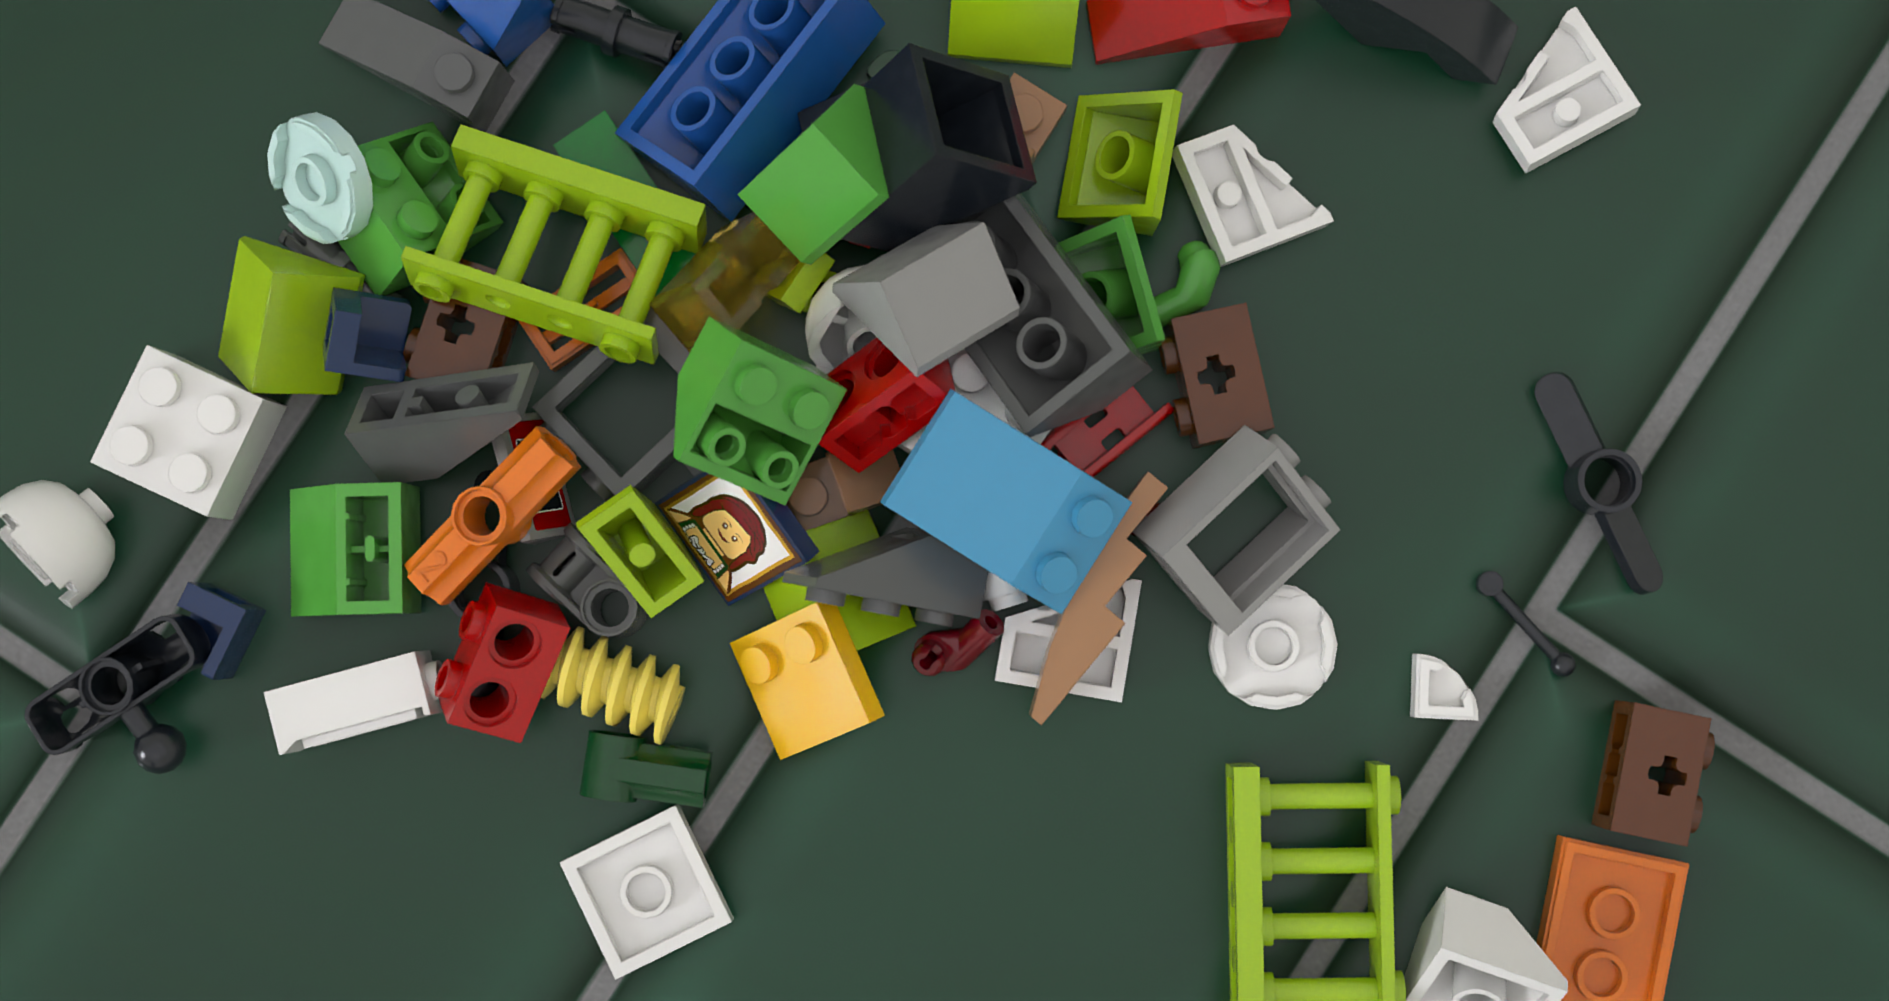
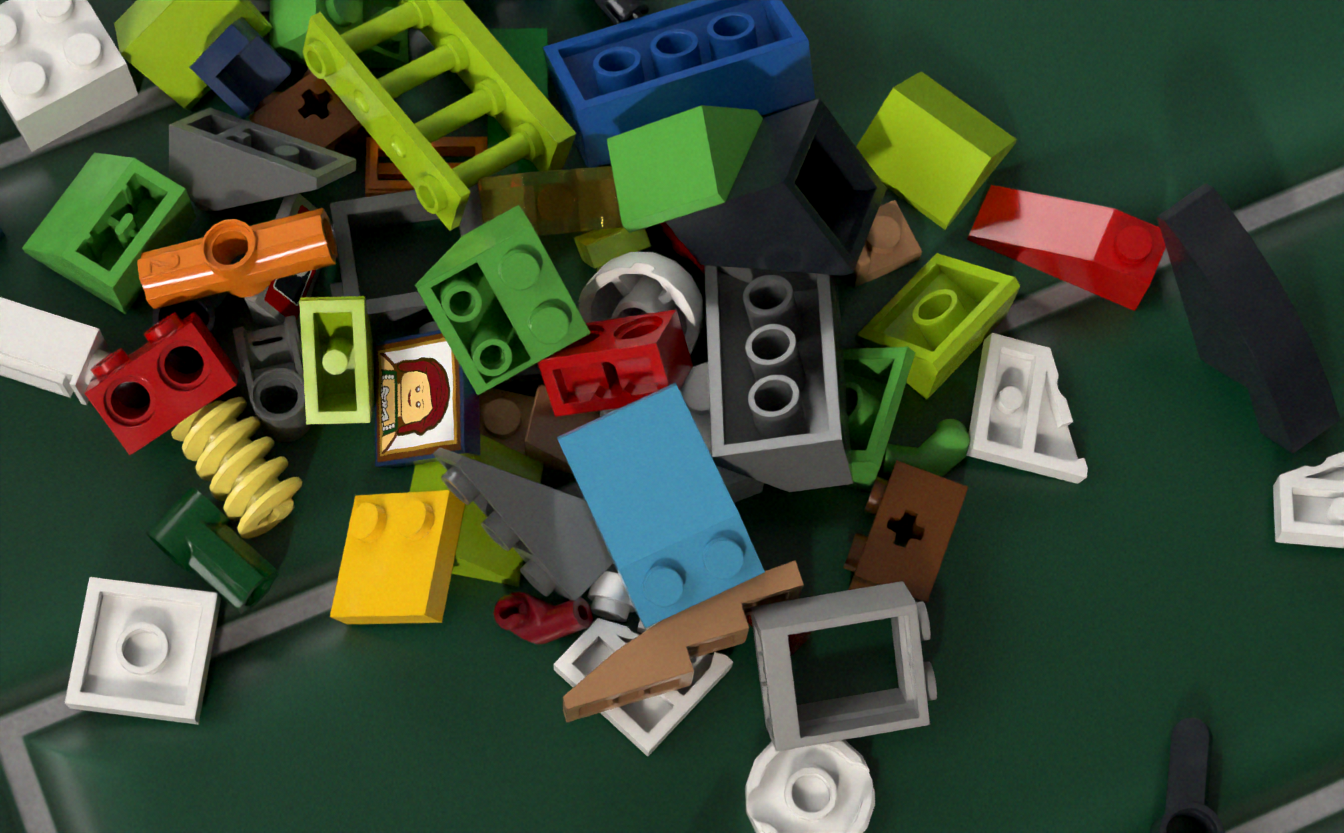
camera: 25 degrees right, 15 degrees down
light grey slope [832,222,1020,377] -> none
red piece [1041,386,1174,477] -> none

